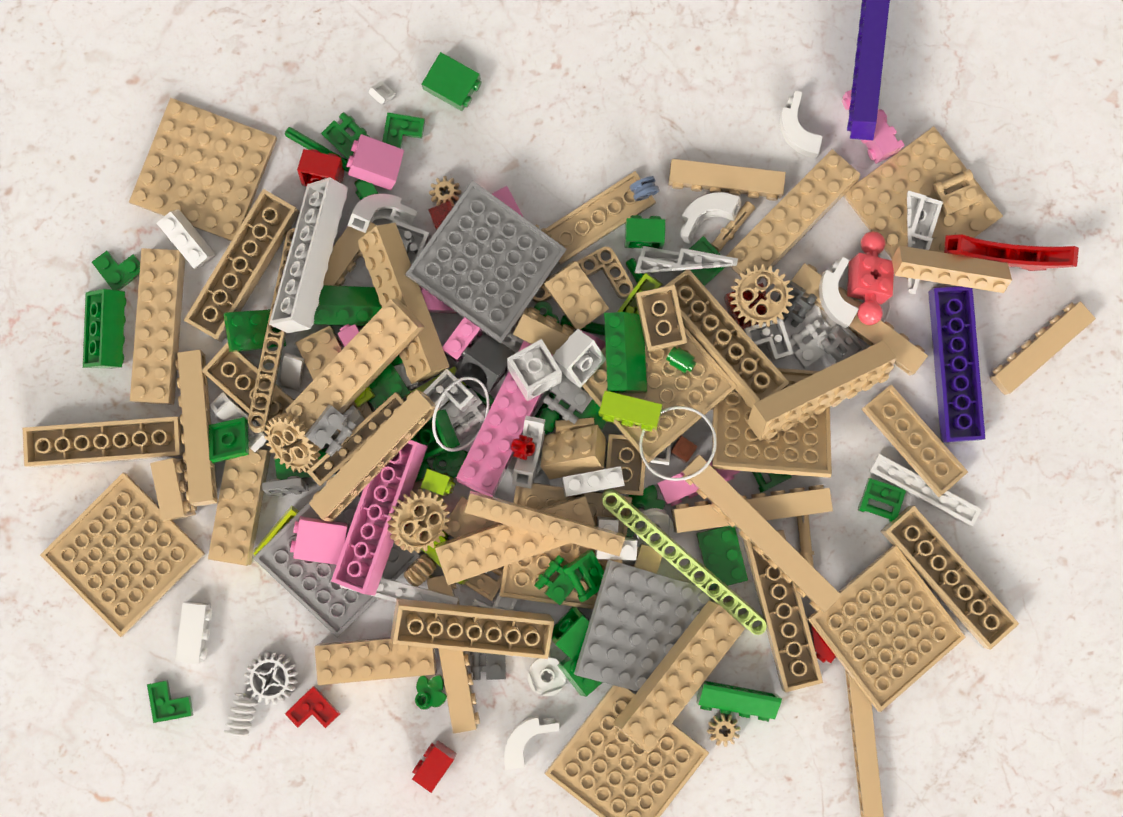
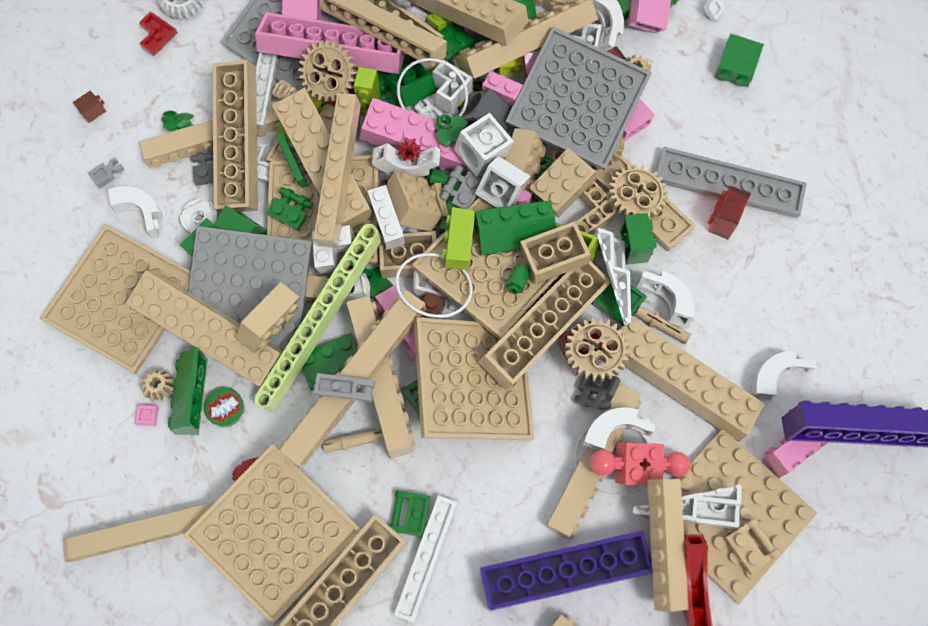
camera: 80 degrees right, 15 degrees down
tan brick [315,637,437,685] -> none
green plate [382,112,425,149] -> none
red brick [412,740,457,793] -> none
green plate [562,550,604,602] -> none
sand blue wheel [629,176,659,201] -> none
tan brick [668,159,786,201] -> none
white brick [743,318,794,362] -> none
tan brick [743,530,823,693] -> none
tan brick [747,341,897,441] -> none
white plate [789,320,832,369] -> none
light grey plate [821,323,866,363] -> none
tan plate [862,385,968,497] -> none
none -> copper brick [73,90,106,123]
none -> light grey plate [88,158,124,189]
none -> bright pink tile [135,405,159,426]
none -> tile [204,388,245,427]
none -> tan brick [236,282,299,353]
none -> green tile [276,133,308,188]
none -> light grey plate [314,373,375,403]
none -> green plate [435,114,468,147]
none -> tan gear [607,164,668,219]
none -> light grey plate [656,147,807,218]
none -> clear red brick [707,185,751,240]

